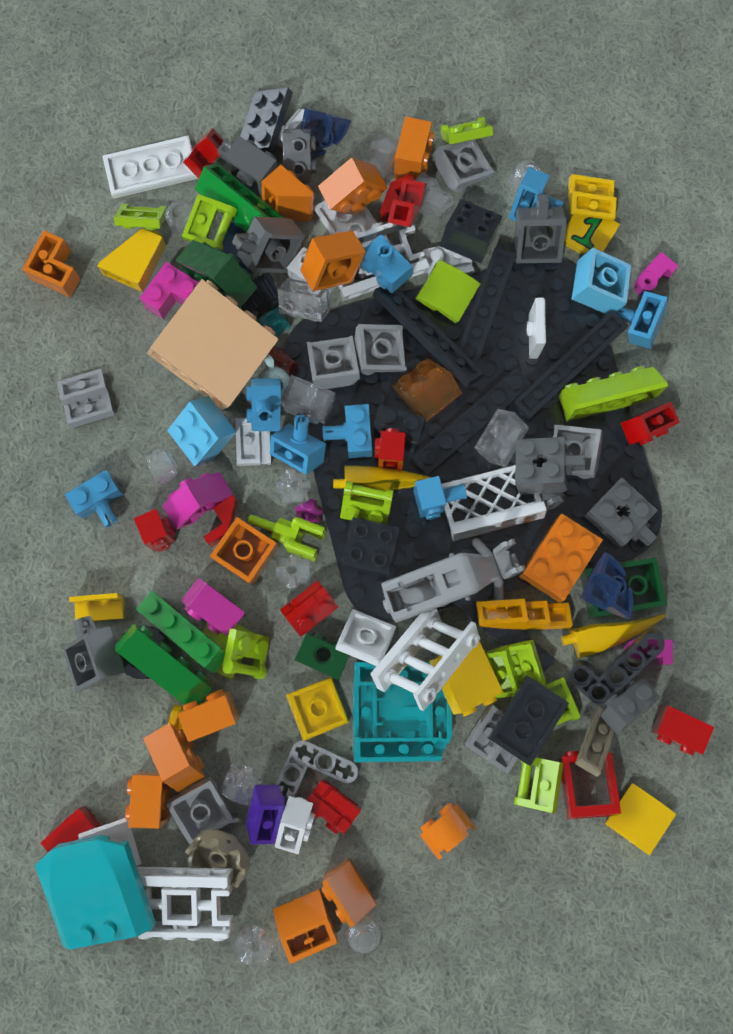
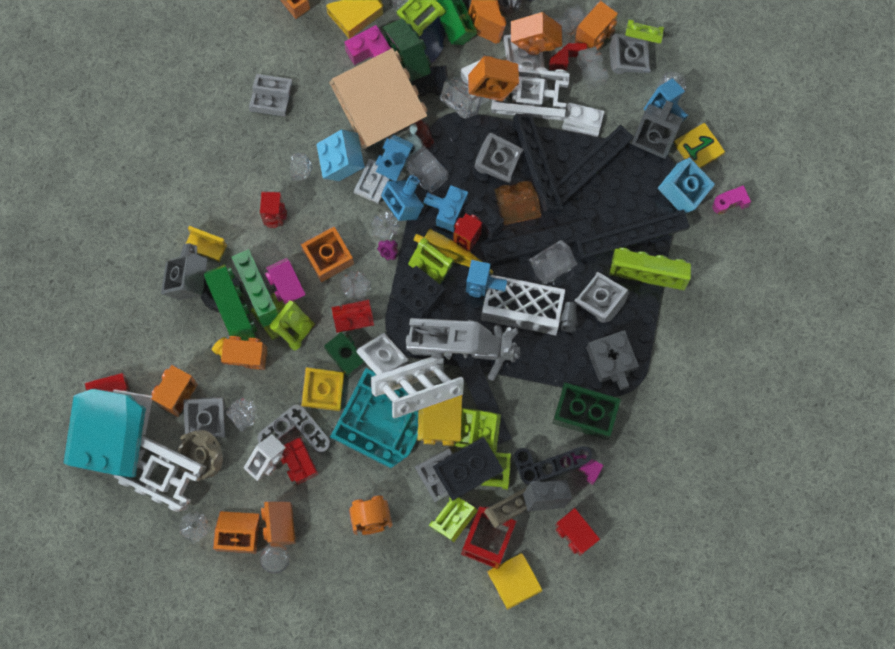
camera: 25 degrees right, 5 degrees down
dark azure brick [65,470,124,528] -> none
orange brick [143,723,205,793] -> none
dark pink brick [162,472,234,530] -> none
red slope [203,495,238,548] -> none
dark grey hinge [232,216,305,273] -> none
dark purple brick [246,785,286,844] -> none
lime plant [248,514,327,562] -> none
teal tile [259,307,290,337] -> none
light grey slope [307,336,360,389] -> none
dark azure brick [361,235,413,293] -> none
red slope [388,178,427,228] -> none
lime slope [416,260,480,323] -> none
black brick [440,199,503,264] -> none
light orange slope [476,599,573,630] -> none
dark grey hinge [515,437,585,495] -> none
orange brick [519,513,603,603] -> none
white plate [527,298,546,359] -> none
yellow piece [561,614,665,659] -> none
yellow slope [568,174,617,220] -> none
dark blue brick [581,552,633,619] -> none
dark azure brick [615,291,668,349] -> none
red brick [620,401,680,445] -> none

